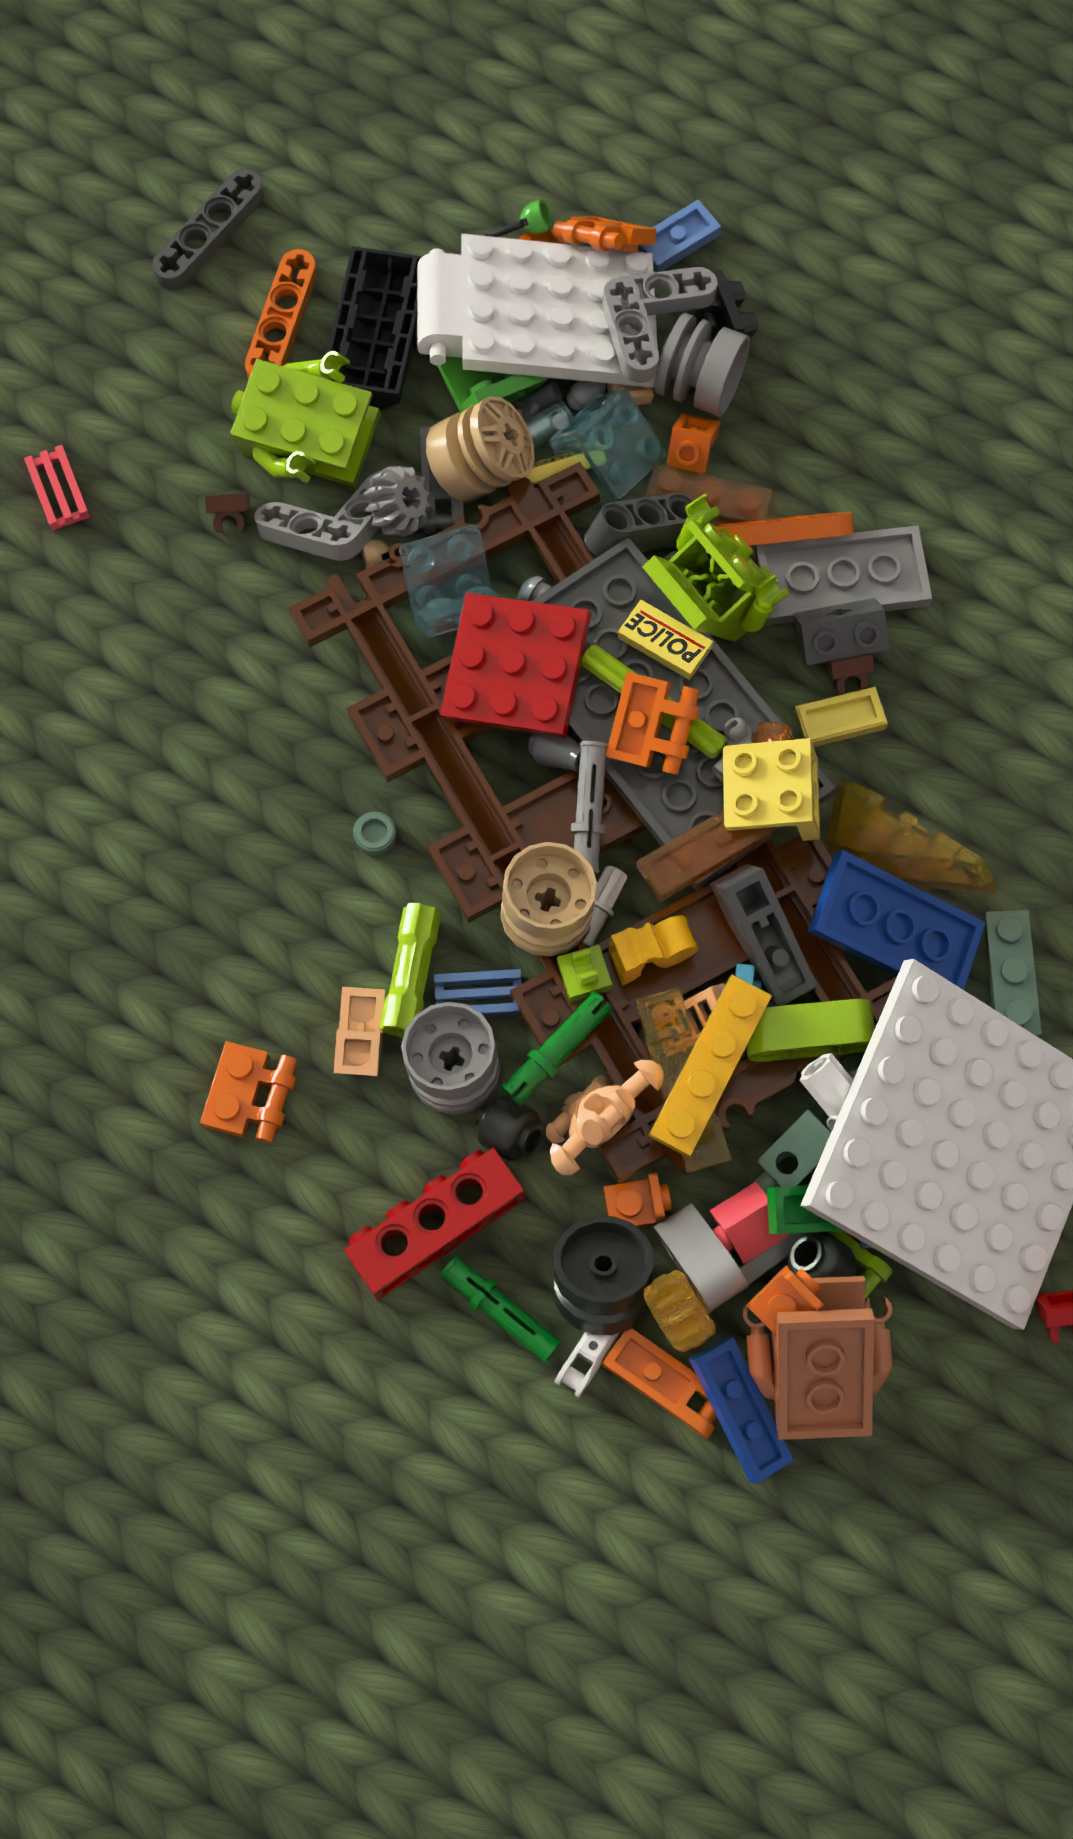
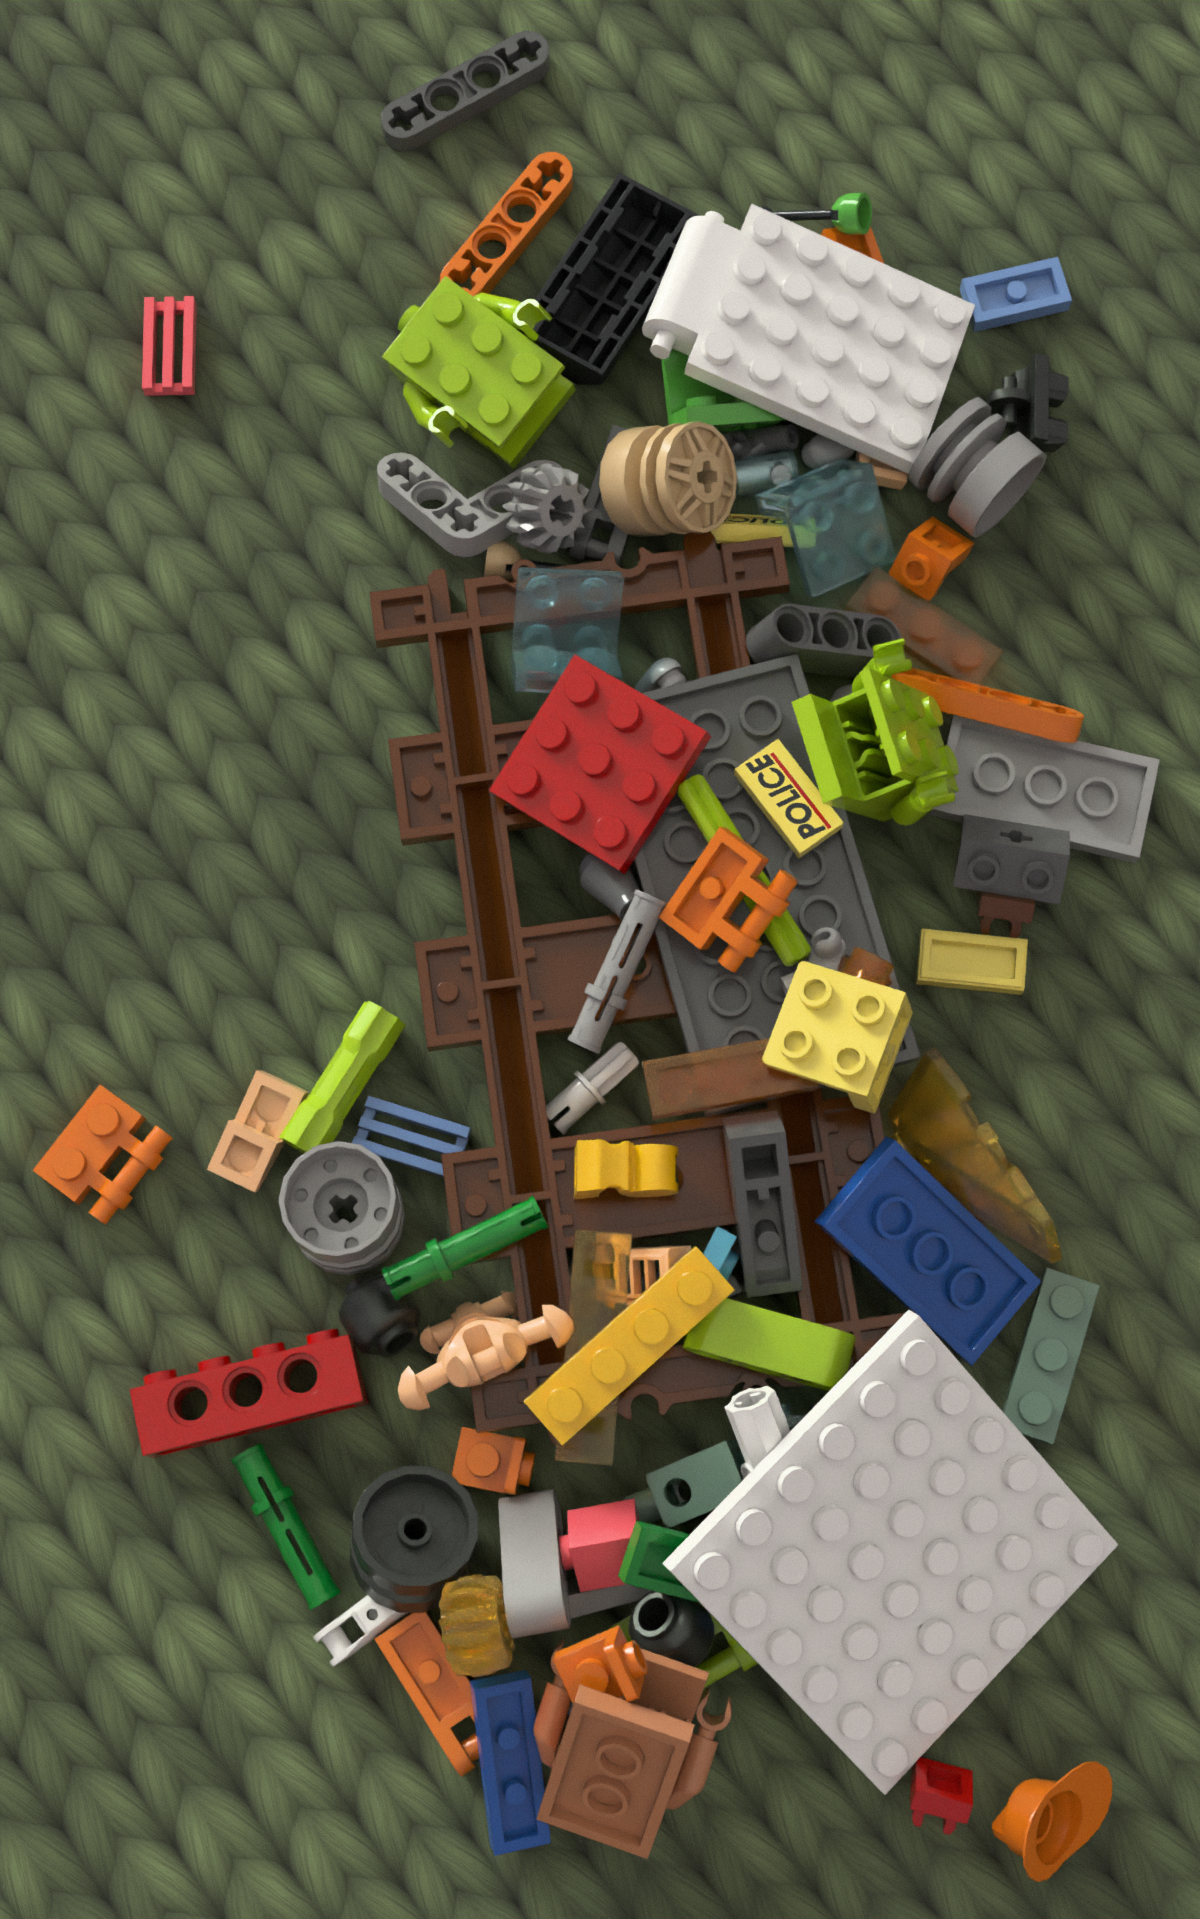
camera: 20 degrees right, 5 degrees up
reddish brown tile [205,493,251,533] -> none
sand green tile [353,812,396,856] -> none
tan wheel [500,842,597,957] -> none
orange plate [552,216,657,252] -> none
lime tile [557,944,613,1002] -> none
light grey beam [602,267,718,383] -> none

